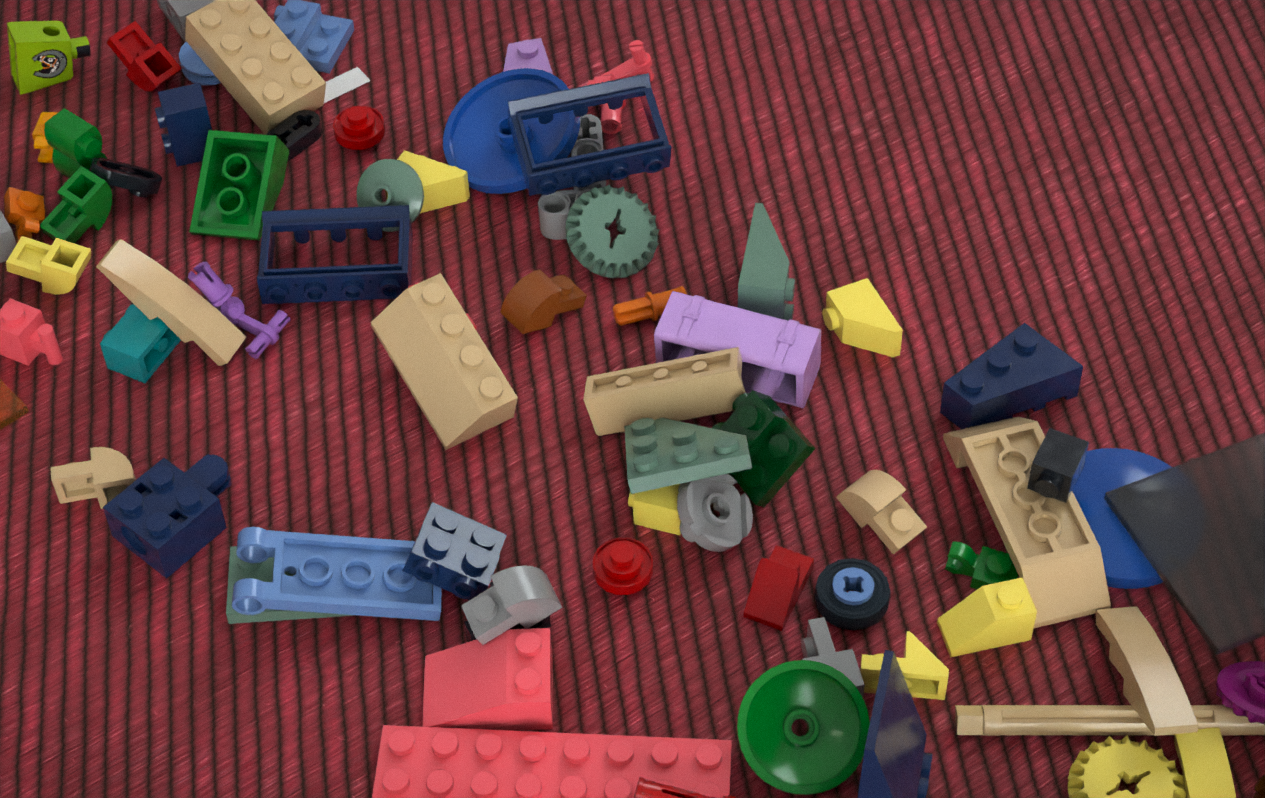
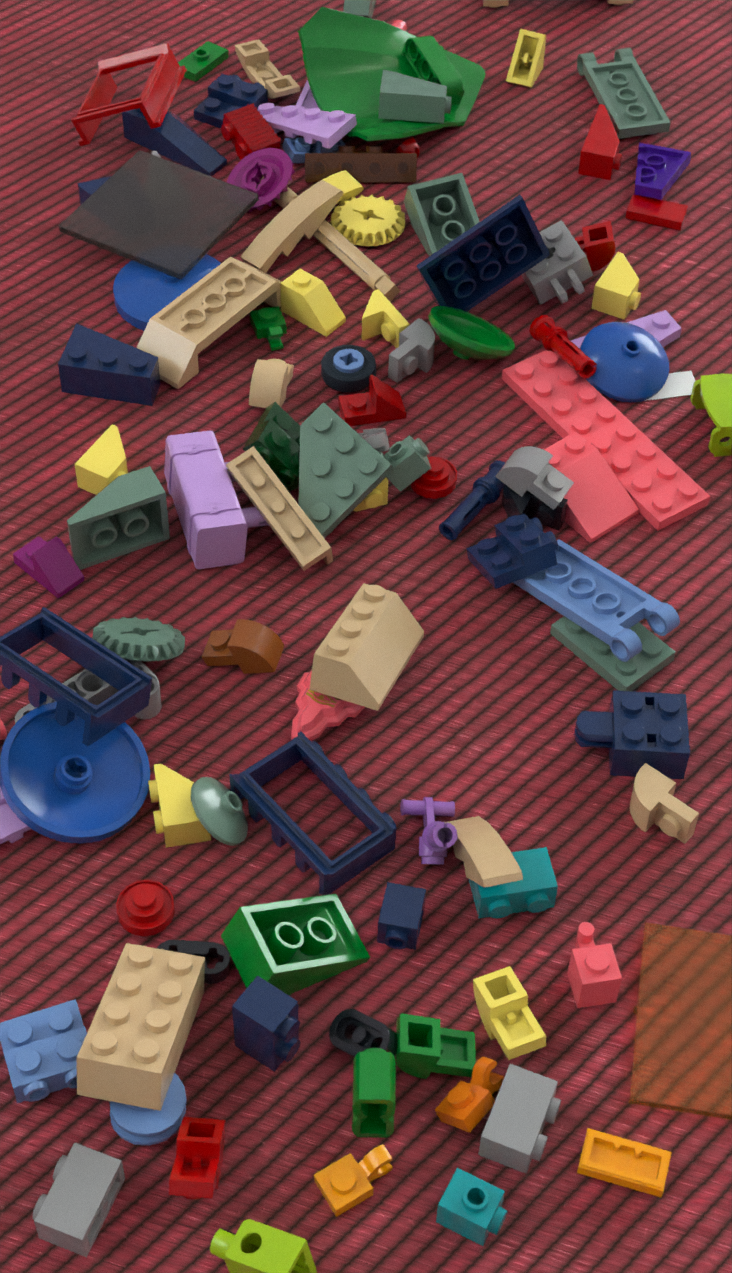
camera: 130 degrees left, 0 degrees up
white sticker [324,67,370,103] -> none
orange axle [613,286,687,326] -> none
black brick [1027,428,1089,503] -> none
none -> magenta slope [13,536,84,599]
none -> dark blue brick [377,882,426,950]
none -> sand green brick [379,435,431,492]
none -> dark blue pin [439,460,505,540]

